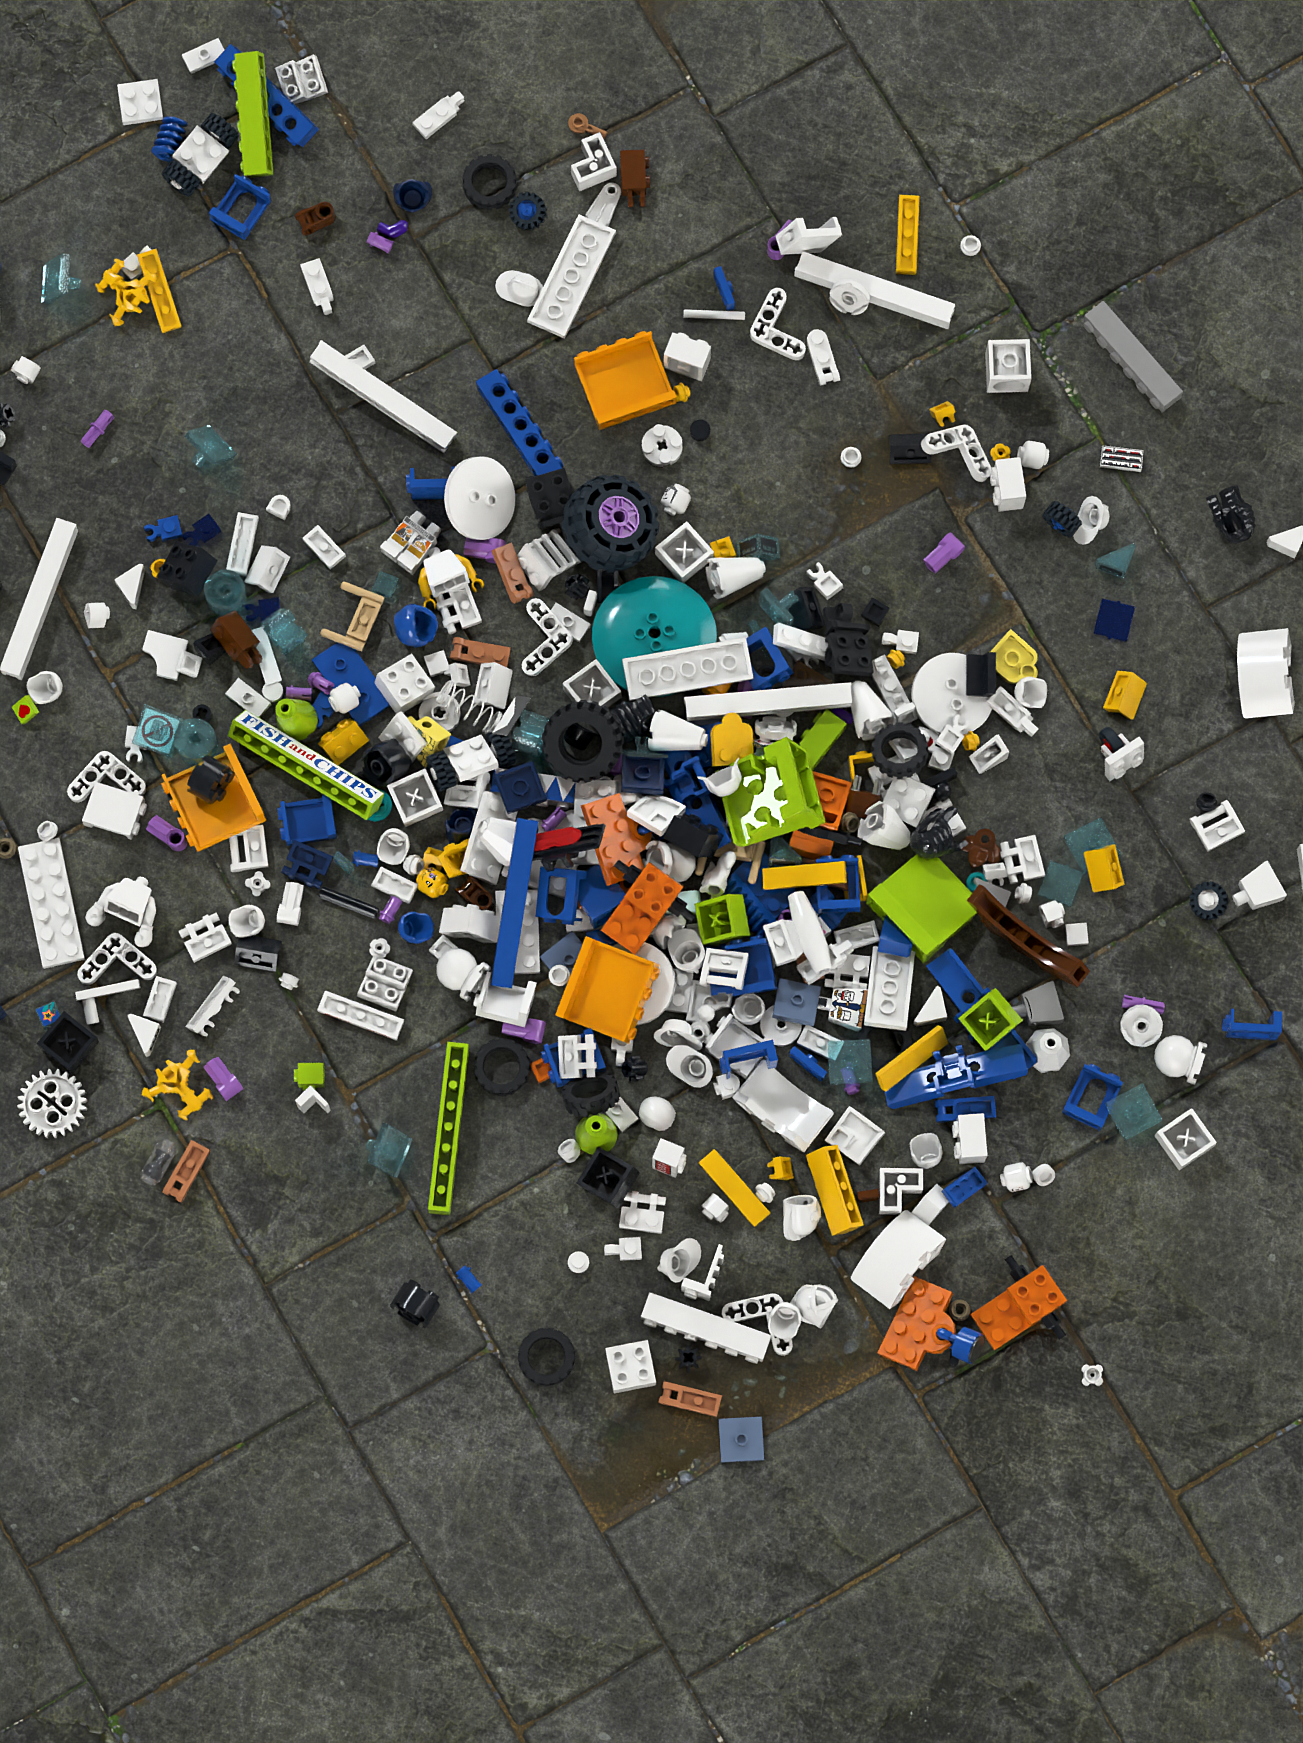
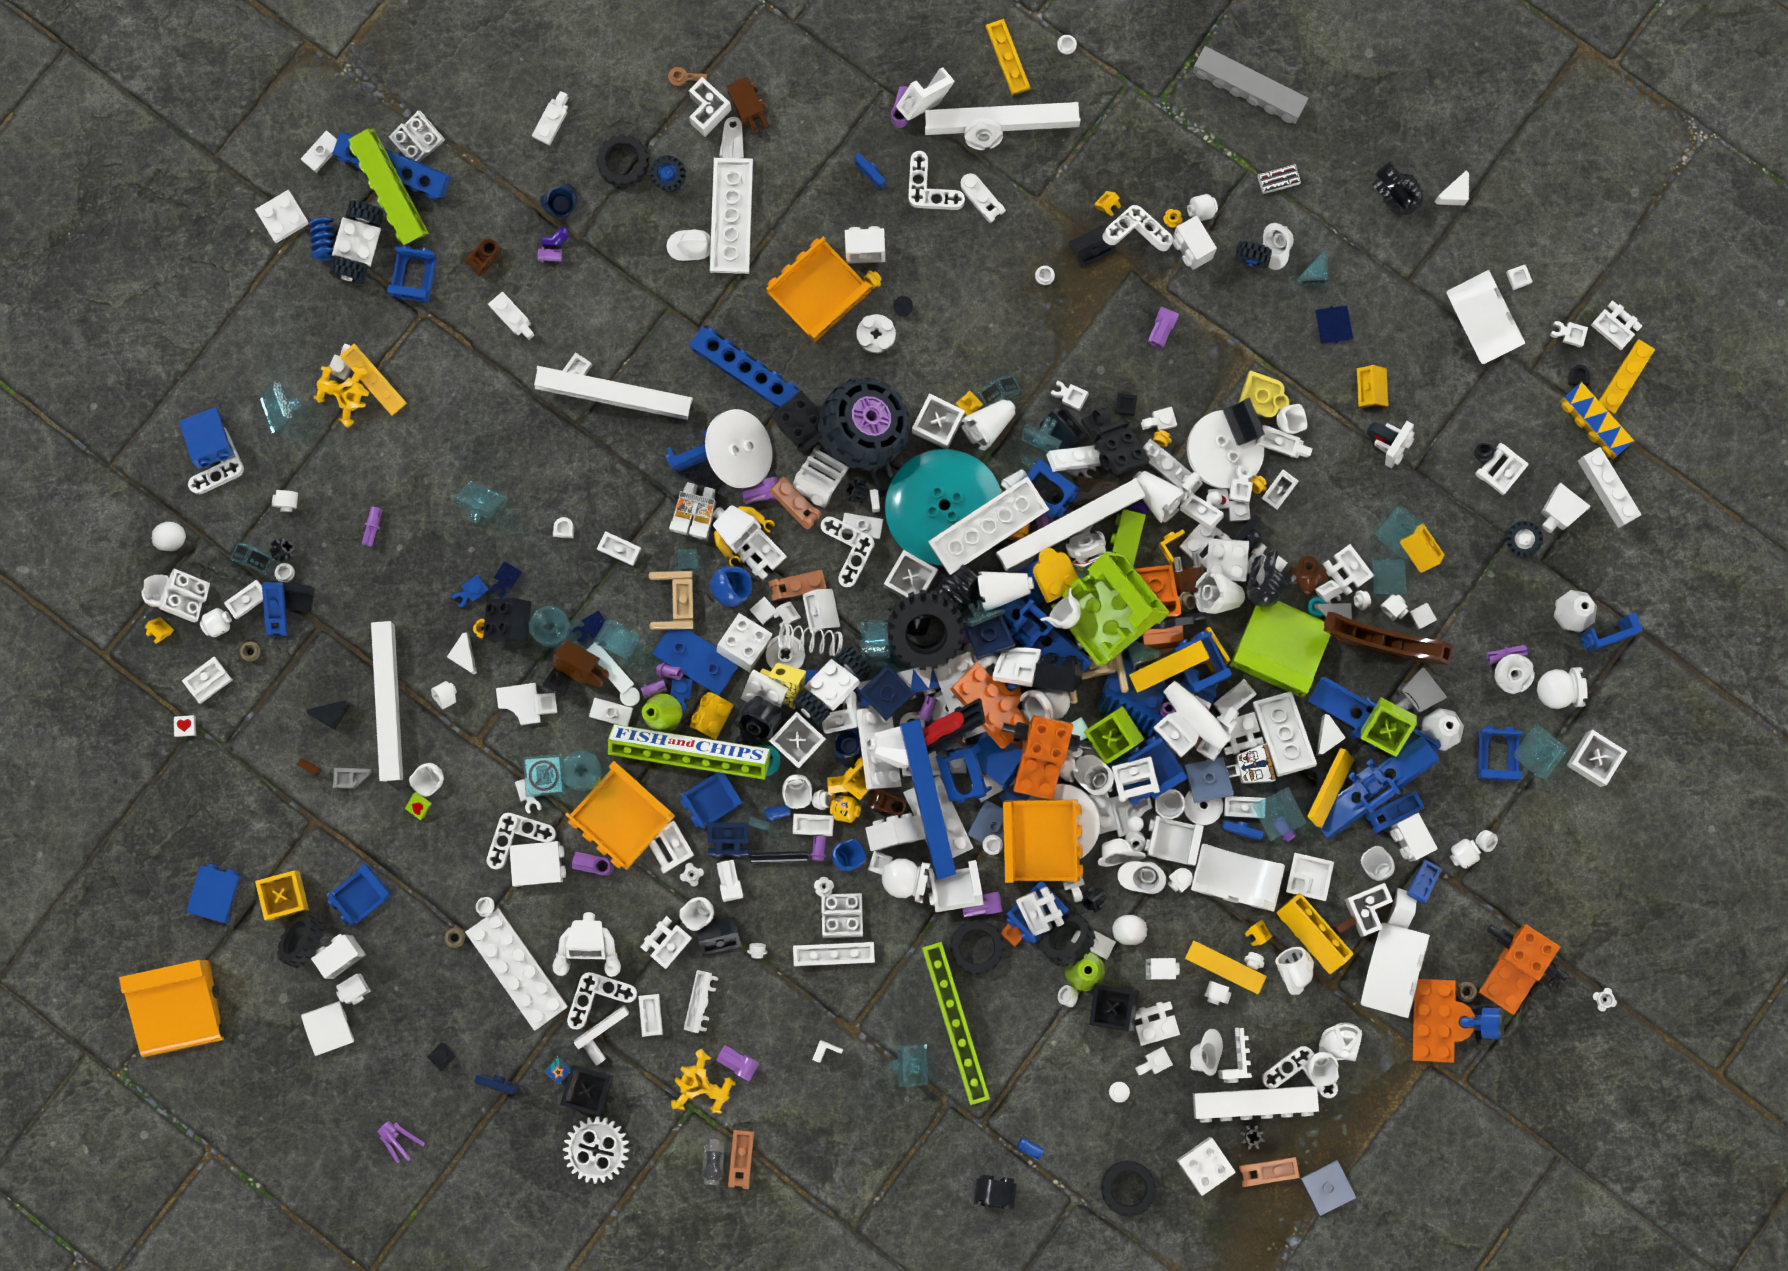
camera: 20 degrees left, 5 degrees up
white slope [127,1014,161,1057] -> none
black brick [187,755,235,804] -> none
black bush [192,704,212,725] -> none
white plate [226,512,259,576] -> none
white panel [244,545,290,593] -> none
lime brick [294,1063,325,1091] -> none
white head [328,683,361,714] -> none
dark grey sticker [492,696,531,736] -> none
white head [660,484,691,516] -> none
white bar [684,310,745,320] -> none
white animal [699,851,736,899] -> none
blue panel [719,1040,778,1079] -> none
black tyre [872,722,928,779] -> none
blue slope [878,915,912,958] -> none
white brick [985,339,1031,393] -> none
none -> white cone [1554,590,1597,633]

